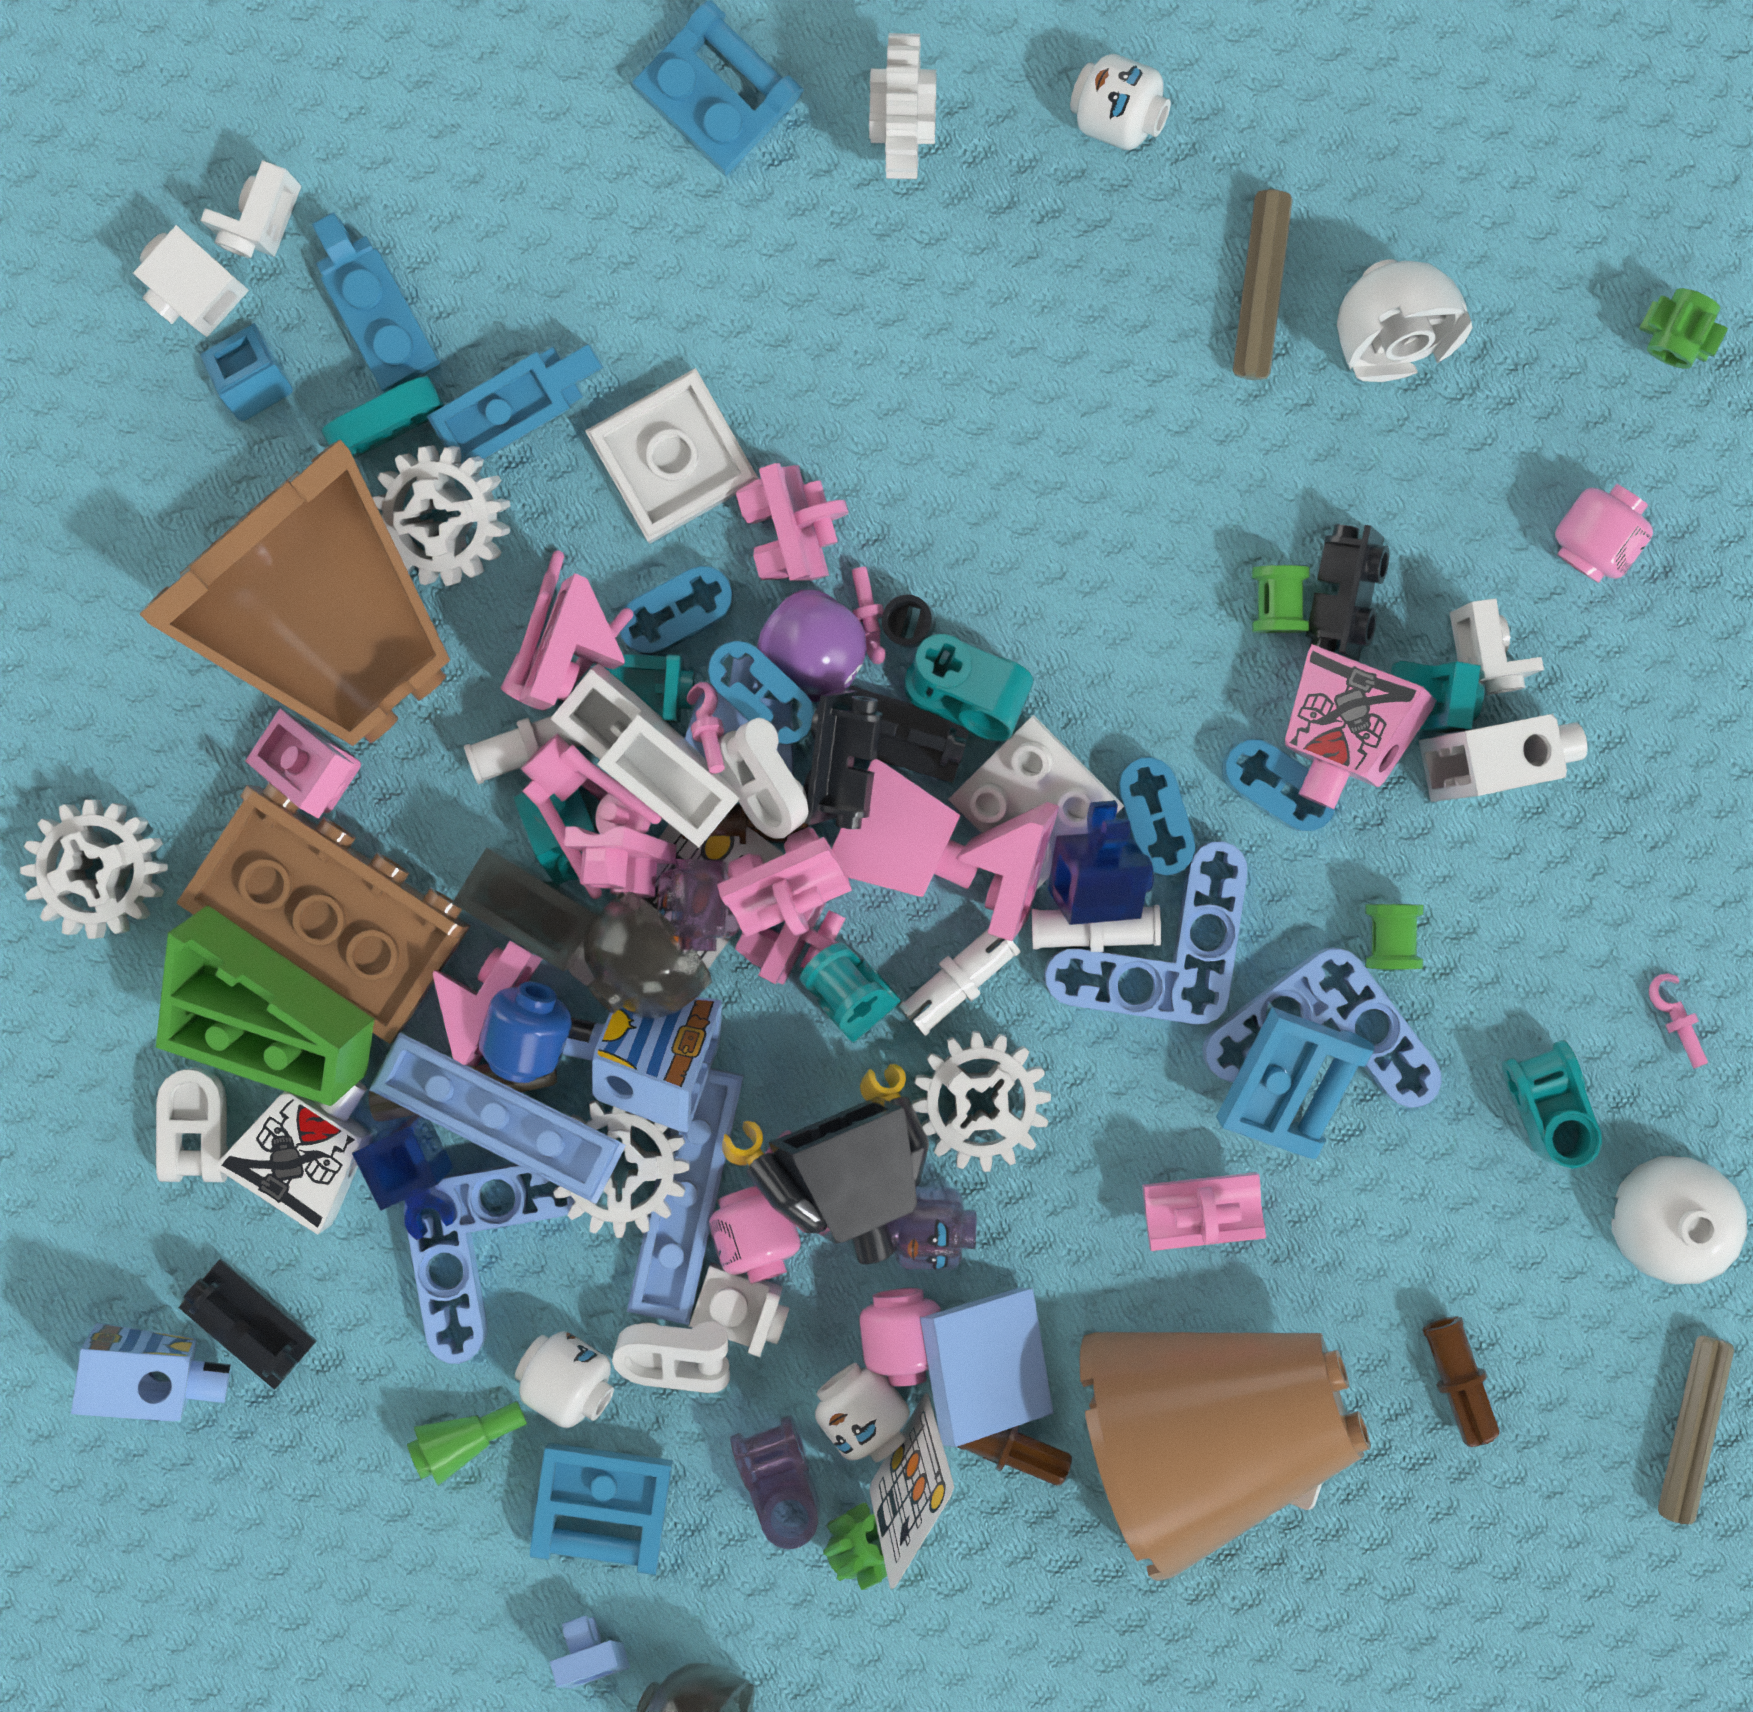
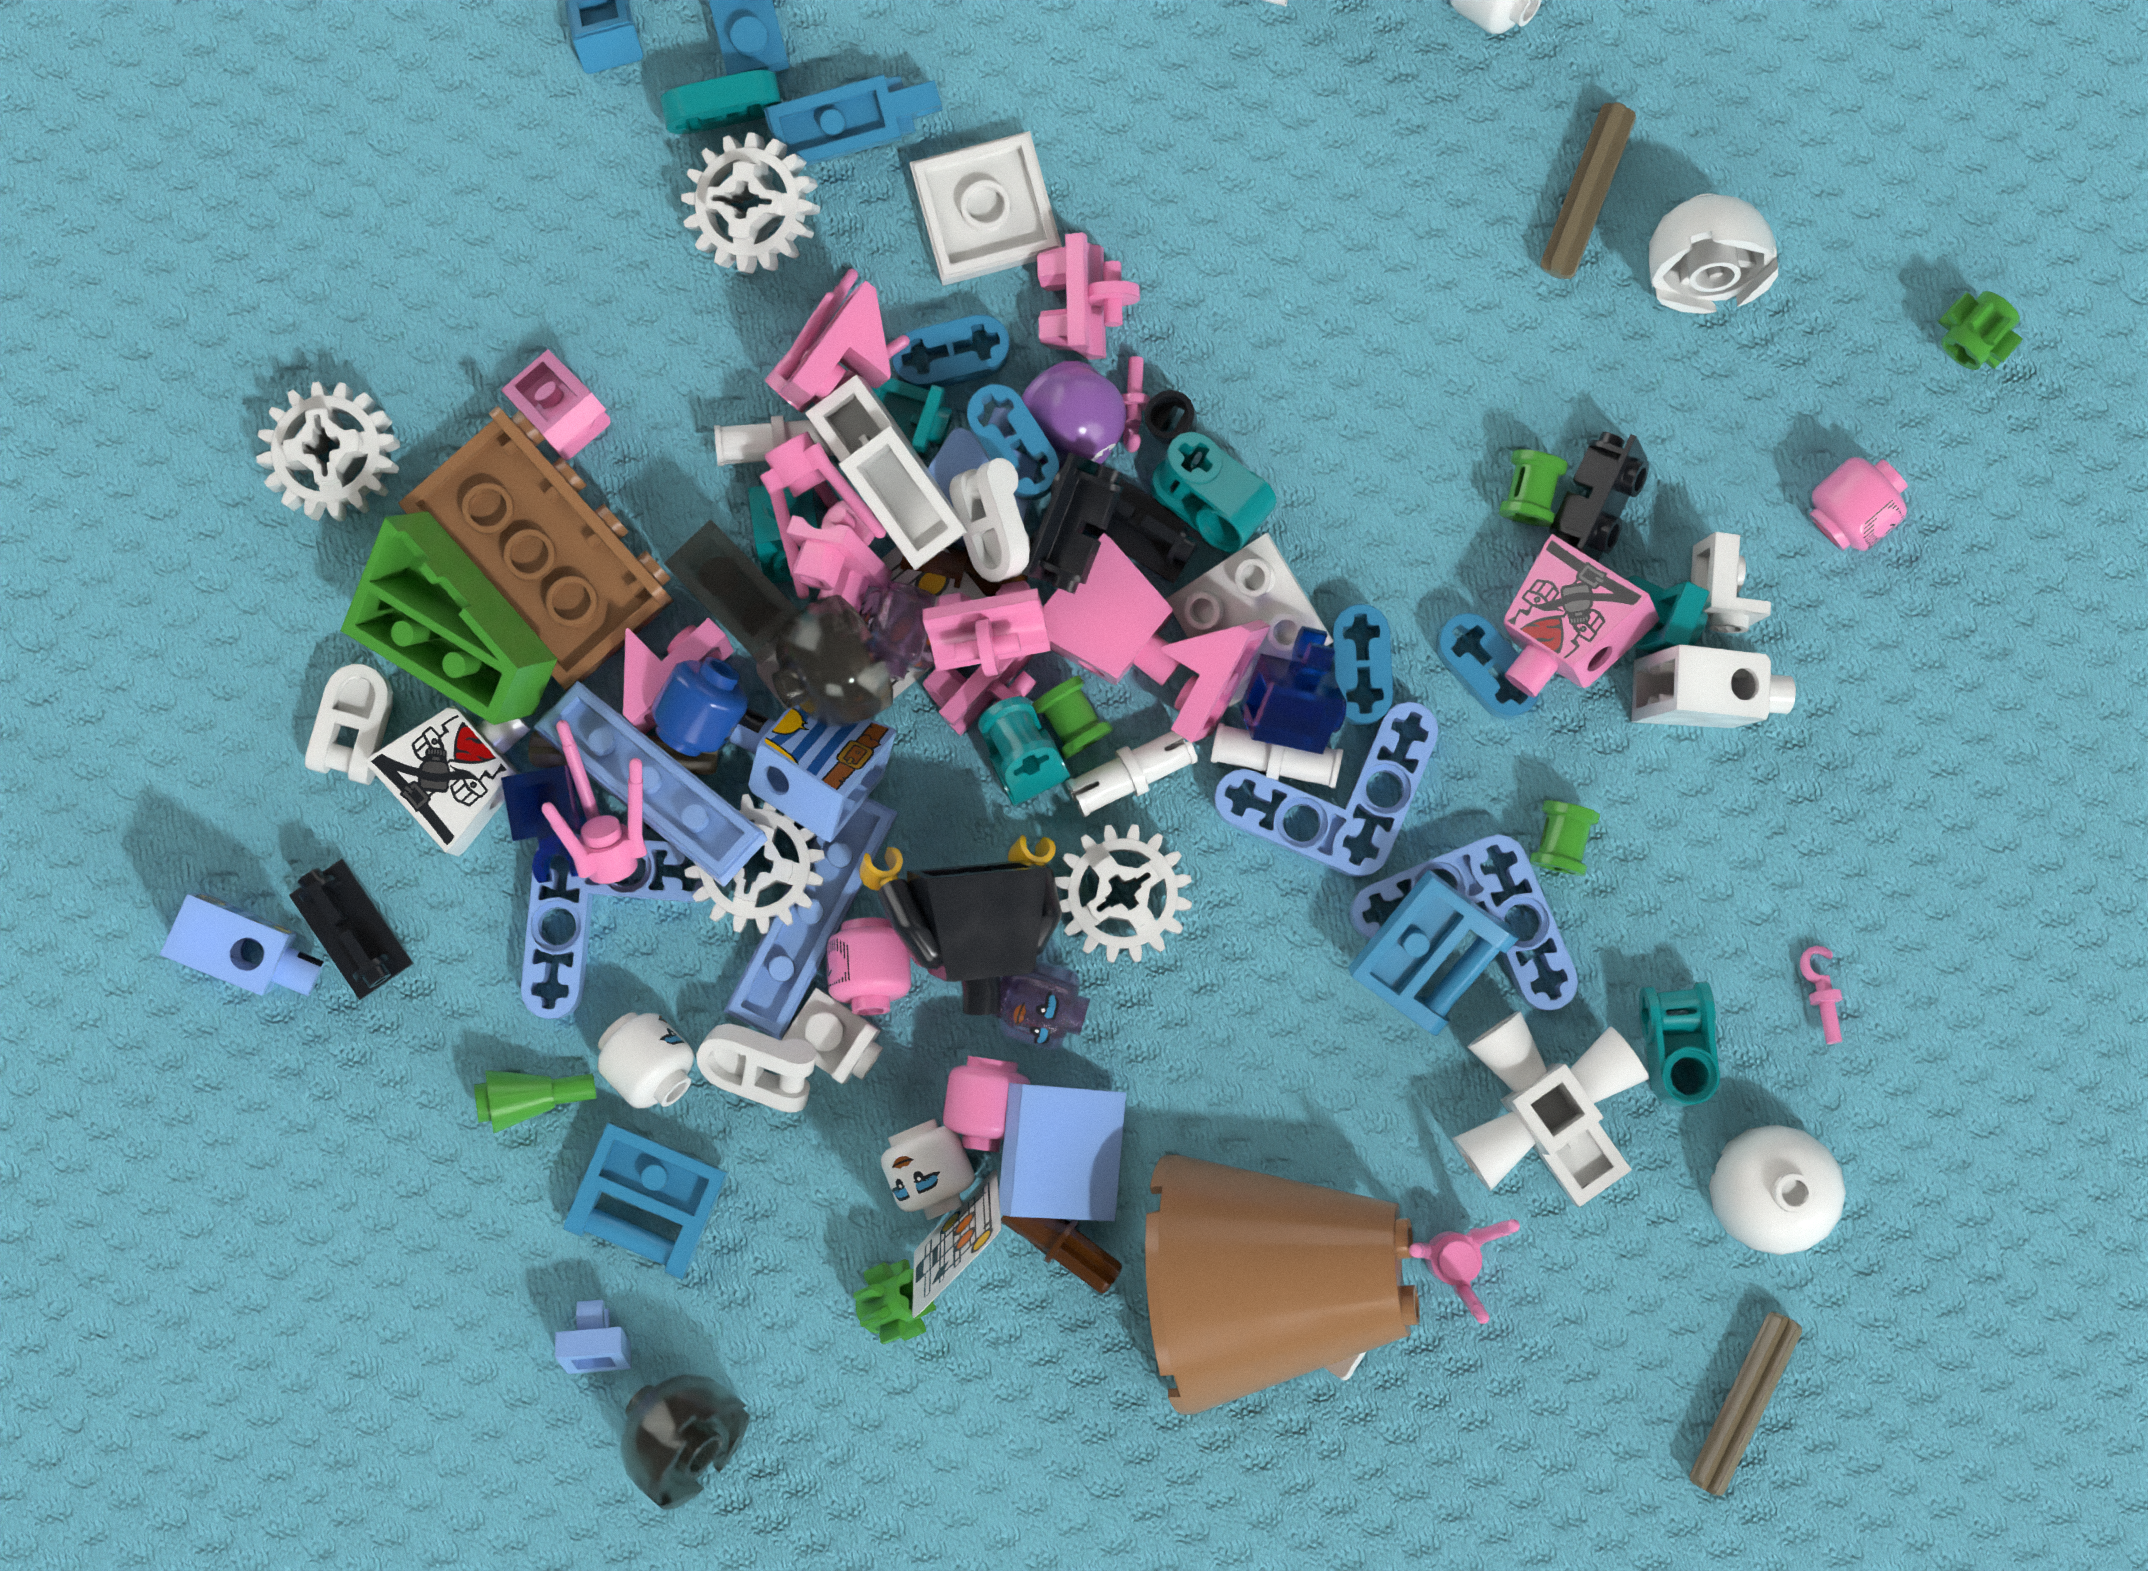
camera: 10 degrees right, 5 degrees down
medium nougat cone [140,440,450,746] -> none
bright pink hand [686,682,725,774] -> none
clear purple piece [730,1415,821,1549] -> none
bright pink hips [1142,1172,1266,1251] -> none
reddish brown axle [1422,1316,1499,1447] -> none
none -> bright pink plant [542,720,647,884]
none -> bright green bush [1032,675,1113,759]
none -> bright pink plant [1409,1219,1520,1324]
none -> white brick [1452,1010,1649,1207]

